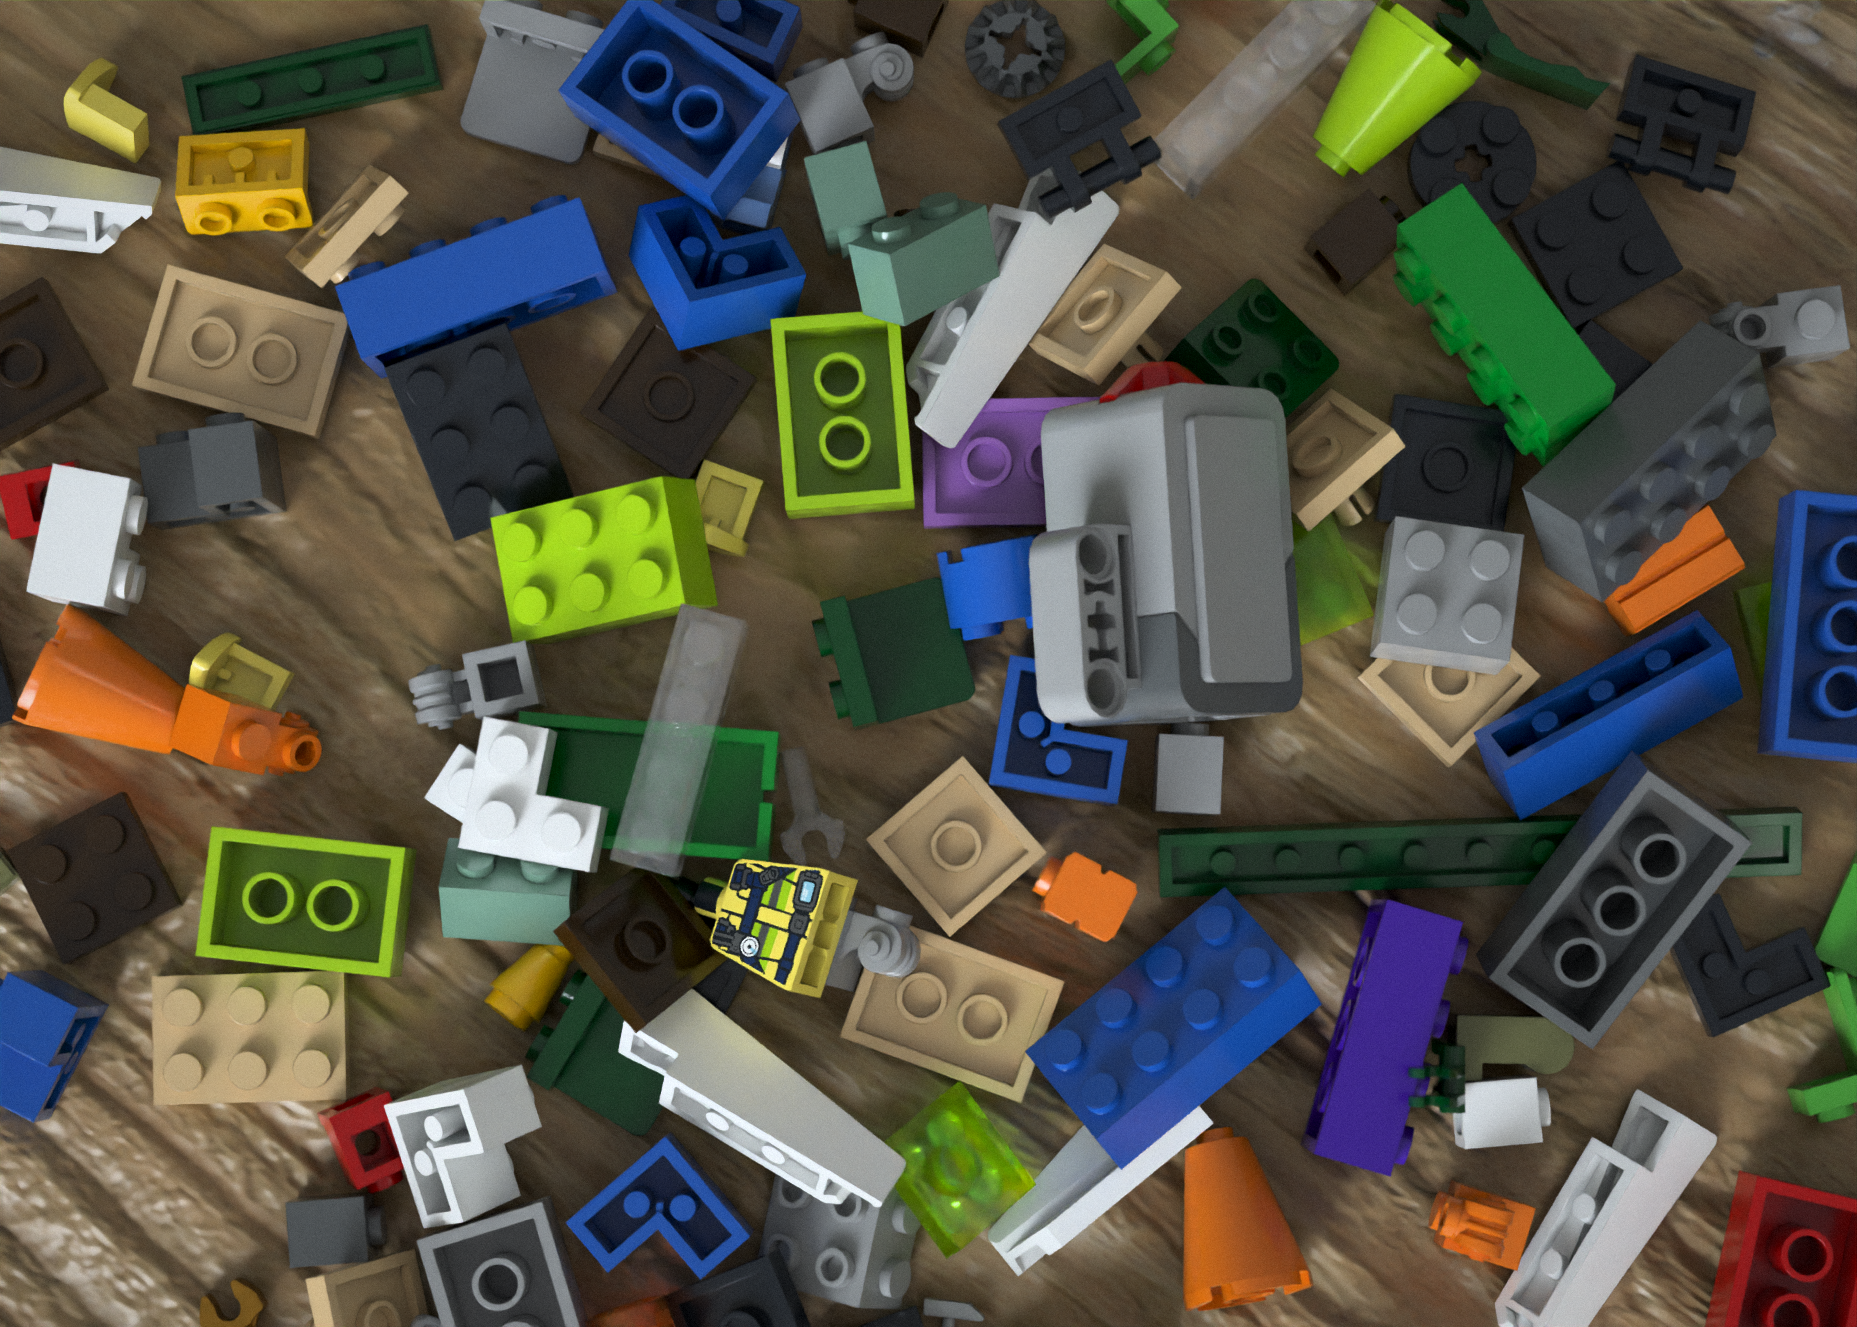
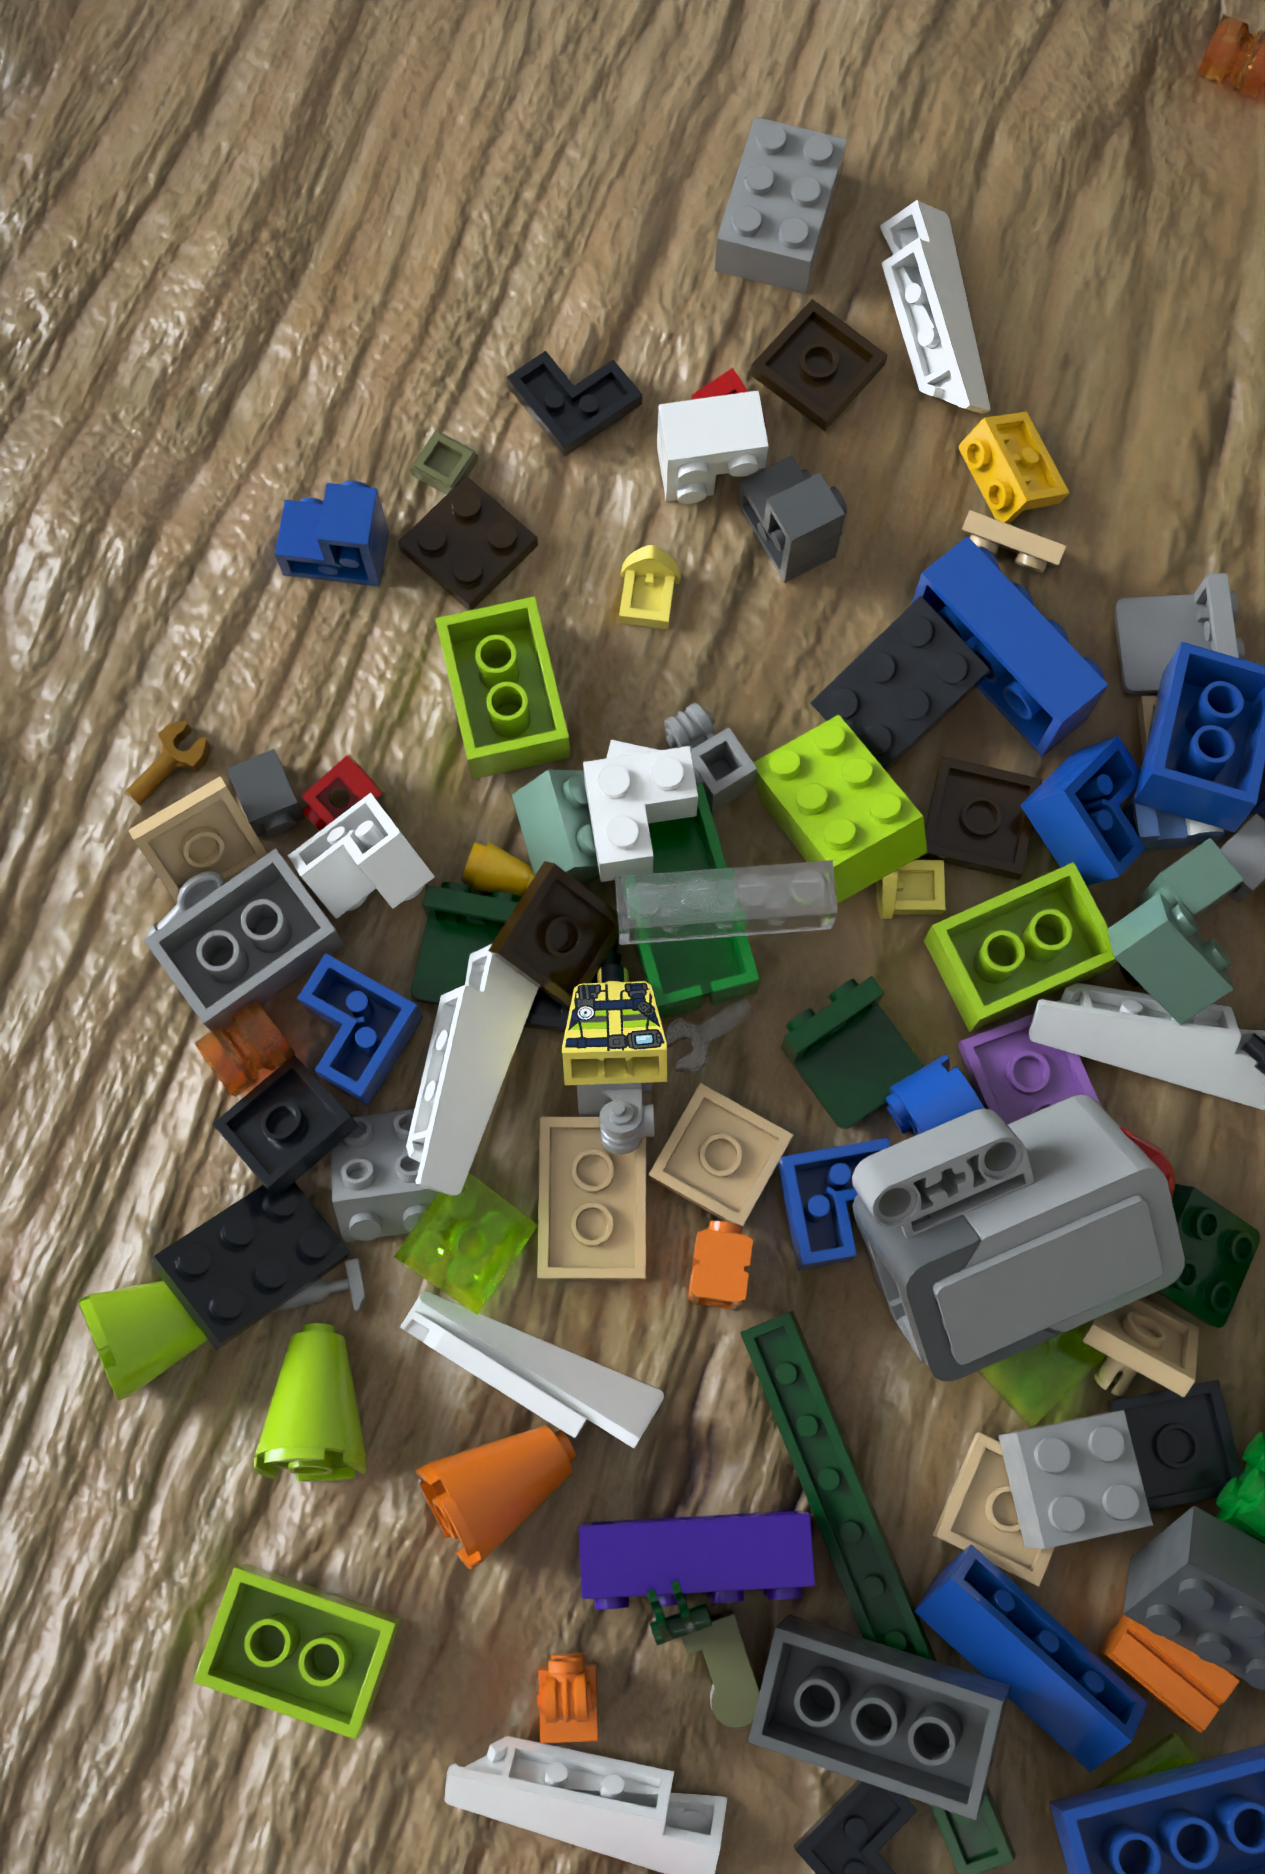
camera: 70 degrees right, 10 degrees down
orange cone [12,603,185,755] -> none
light yellow tile [64,58,149,164] -> none
tan plate [132,264,351,439] -> none
tan plate [152,971,351,1105] -> none
orange brick [168,684,322,776] -> none
dark green tile [181,24,443,135] -> none
blue brick [1025,887,1322,1170] -> none
tan tile [1028,244,1182,385] -> none
light grey brick [1152,723,1224,816] -> none
white brick [1453,1074,1551,1149] -> none

